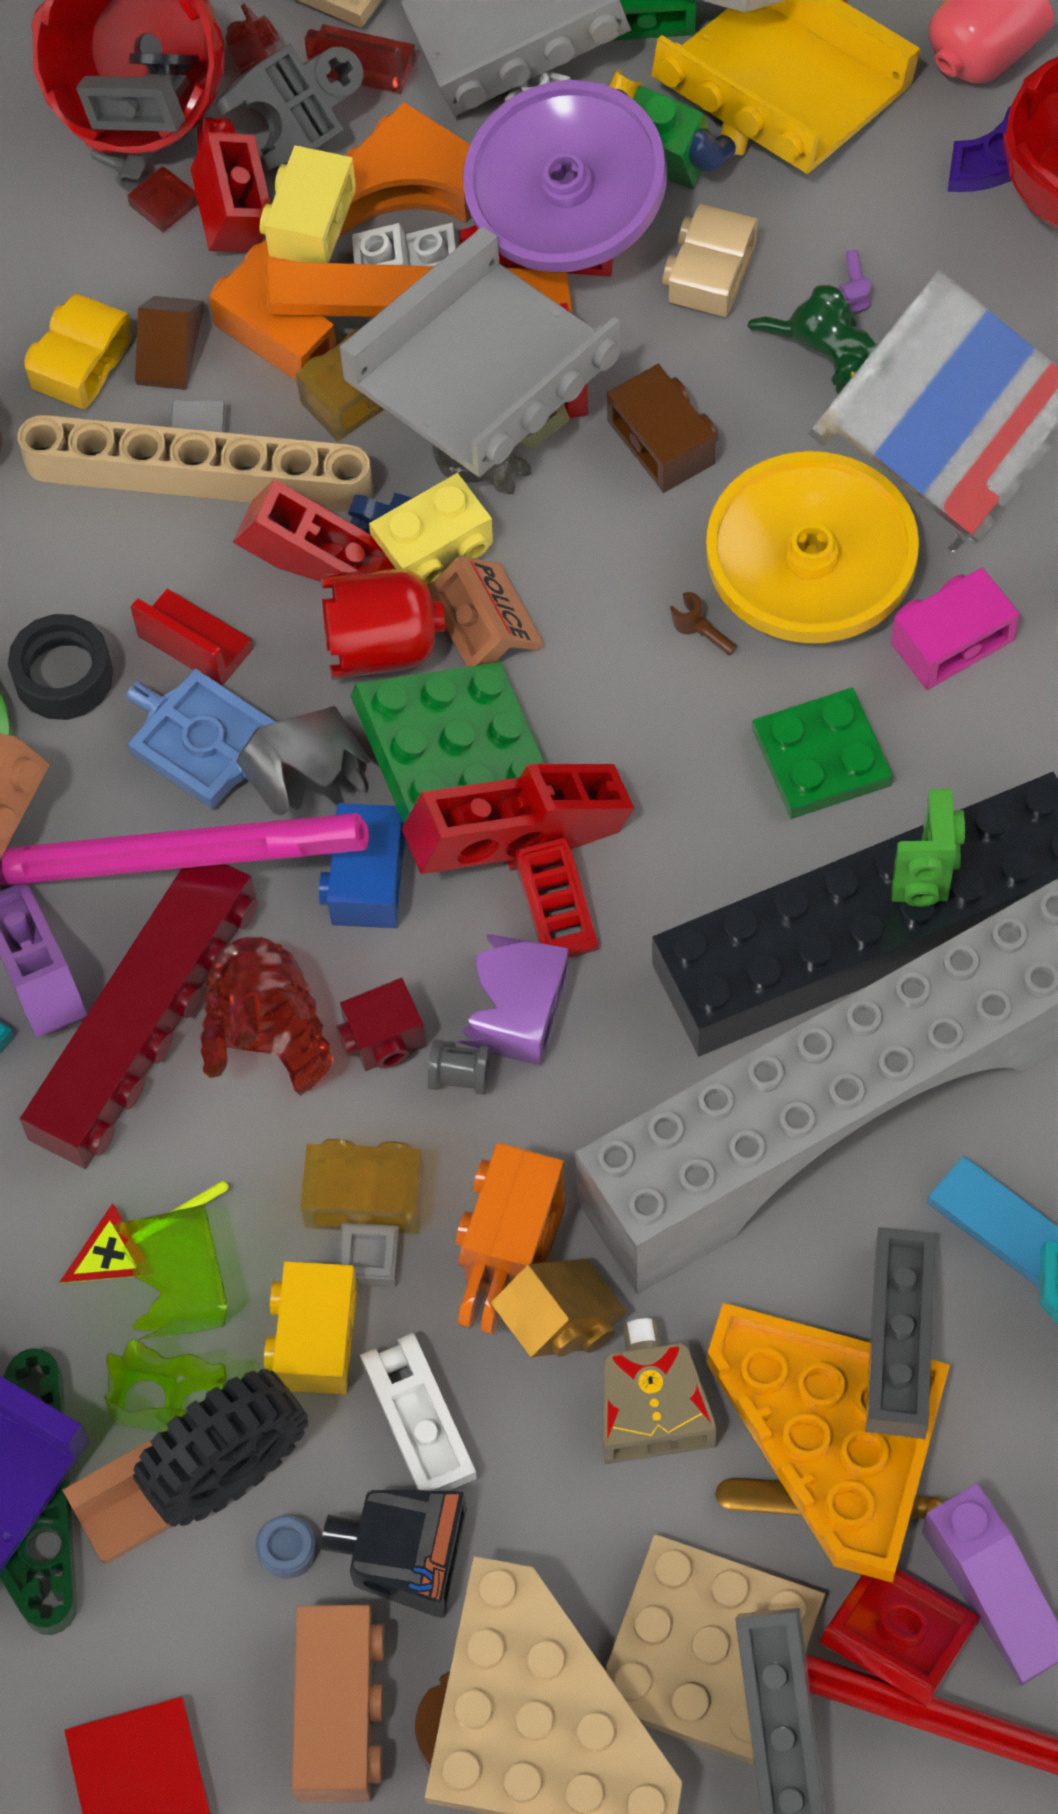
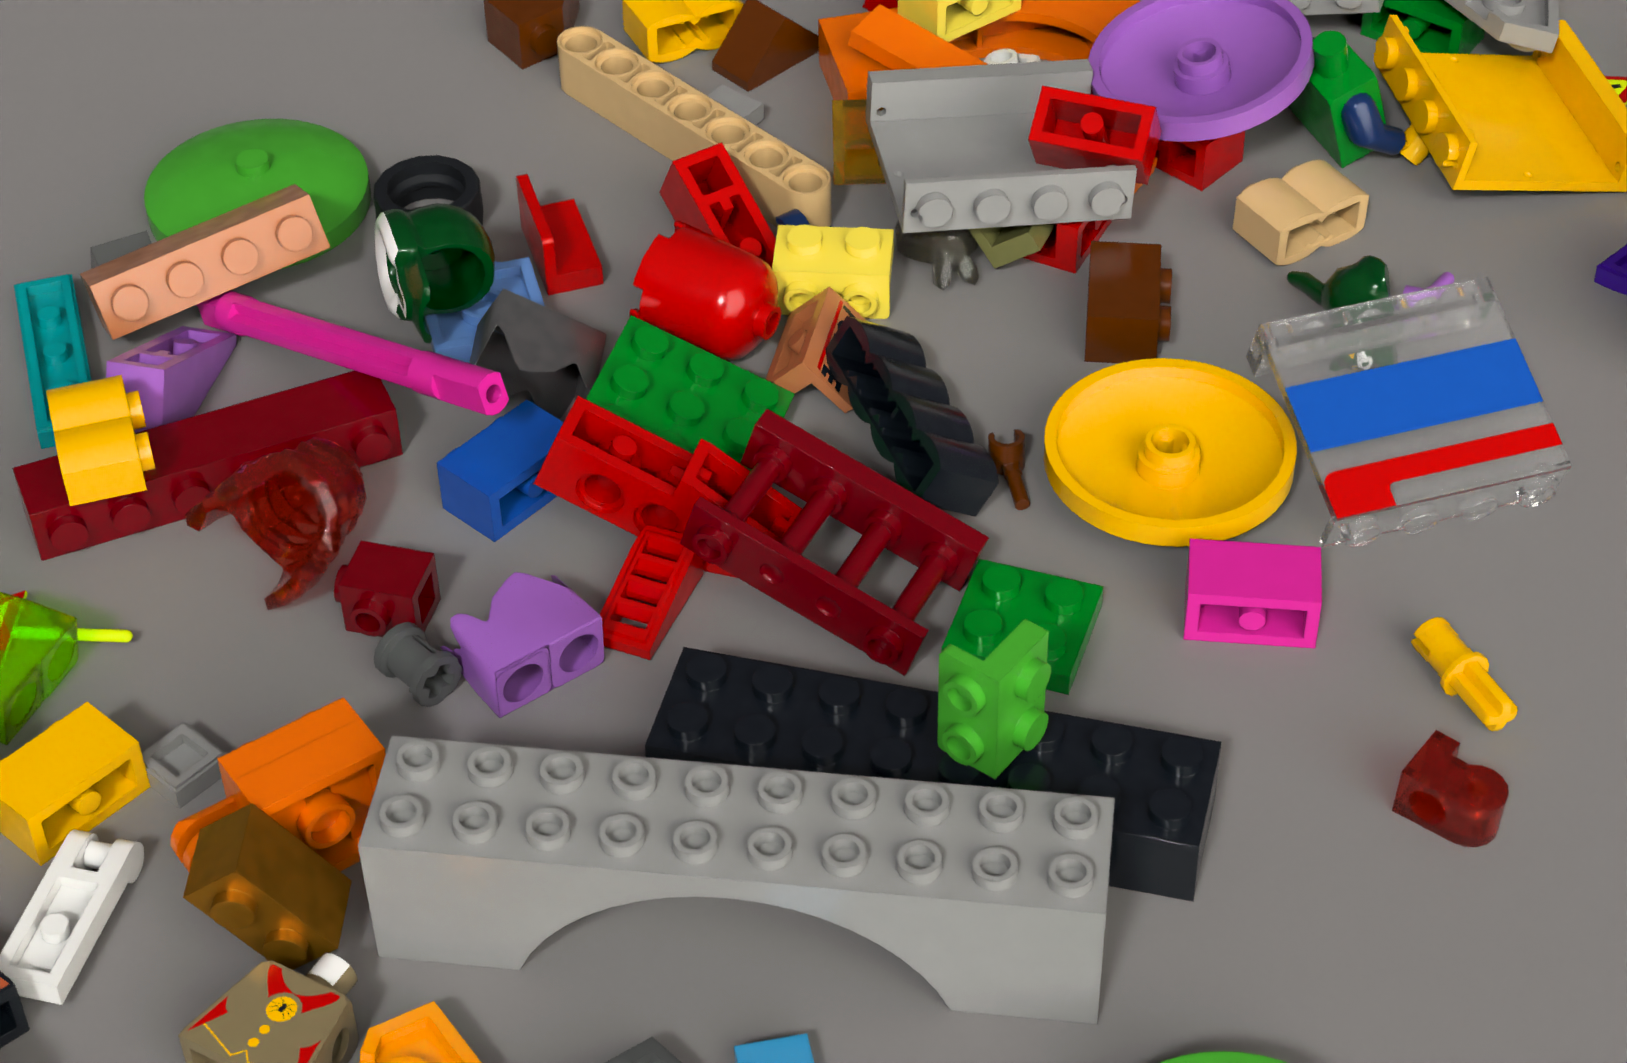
camera: 35 degrees right, 20 degrees down
clear yellow brick [300,1139,424,1234] -> none
none -> yellow brick [46,375,156,506]
none -> dark green piece [374,203,495,344]
none -> dark red fence [680,409,989,676]
none -> black brick [826,316,999,517]
none -> red brick [1028,85,1161,185]

